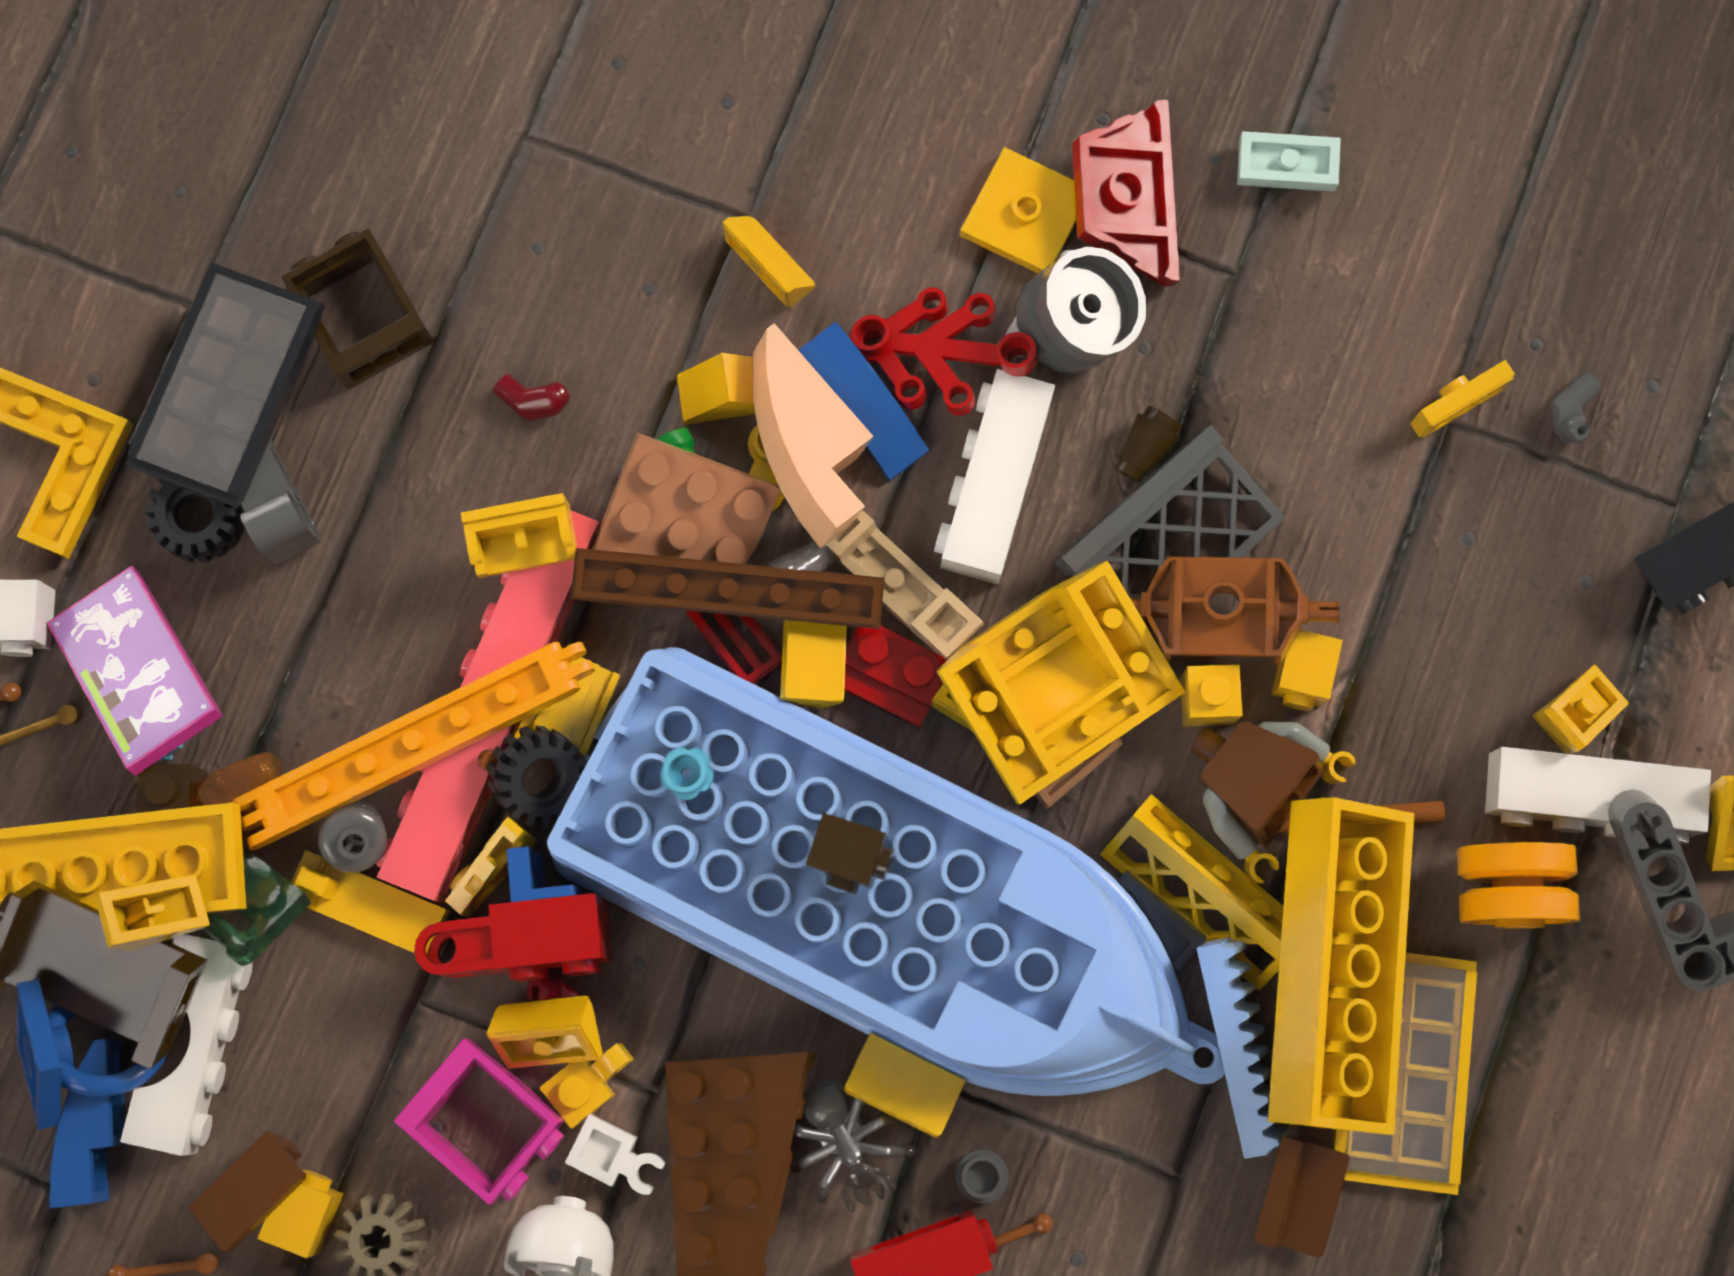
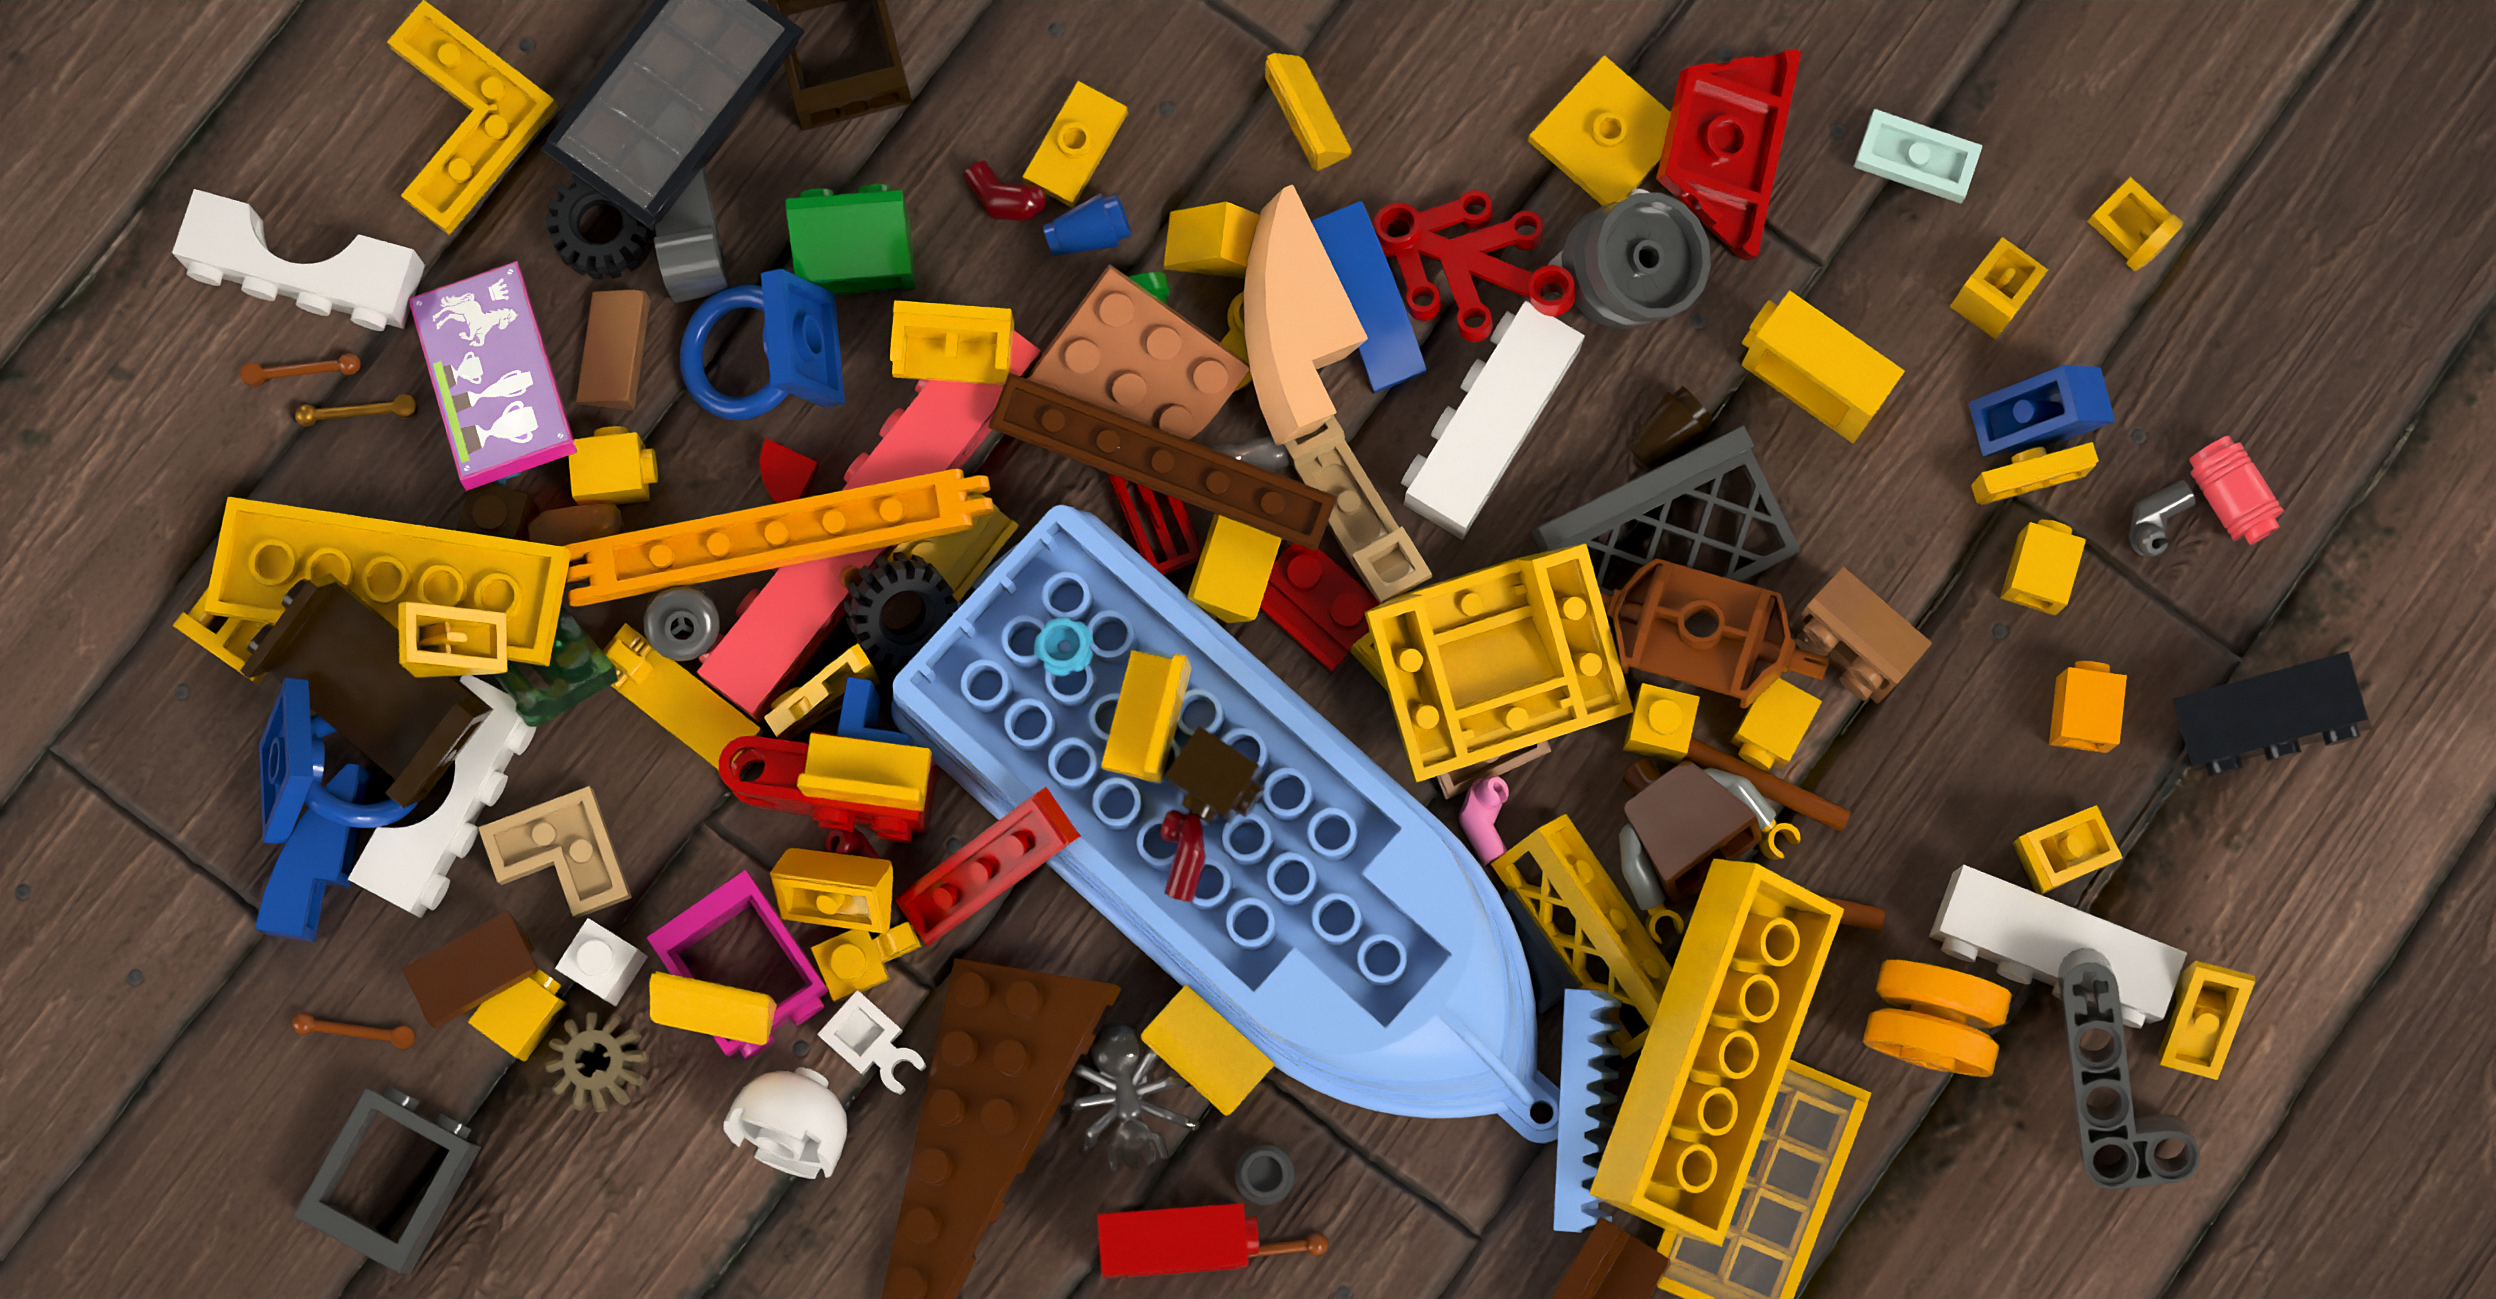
camera: 10 degrees right, 0 degrees up
none -> tan plate [478,786,632,919]
none -> white brick [555,918,648,1006]
none -> yellow brick [568,426,658,509]
none -> medium nougat slope [576,289,650,410]
none -> yellow slope [650,971,777,1045]
none -> blue tile [680,269,845,420]
none -> red tile [760,438,819,504]
none -> green slope [785,184,916,295]
none -> yellow panel [797,733,932,811]
none -> red tile [894,787,1081,947]
none -> yellow plate [1023,81,1128,208]
none -> blue cone [1043,193,1132,257]
none -> yellow panel [1101,650,1192,784]
none -> dark red arm [1160,810,1206,902]
none -> bright pink arm [1459,775,1509,866]
none -> dark orange bar [1683,737,1851,832]
none -> yellow window [1741,290,1905,444]
none -> medium nougat slope [1790,566,1932,704]
none -> yellow slope [1949,237,2048,340]
none -> blue slope [1968,365,2115,457]
none -> yellow brick [2000,519,2086,616]
none -> light orange brick [2049,661,2127,753]
none -> yellow tile [2087,177,2184,271]
none -> coral head [2189,436,2284,545]

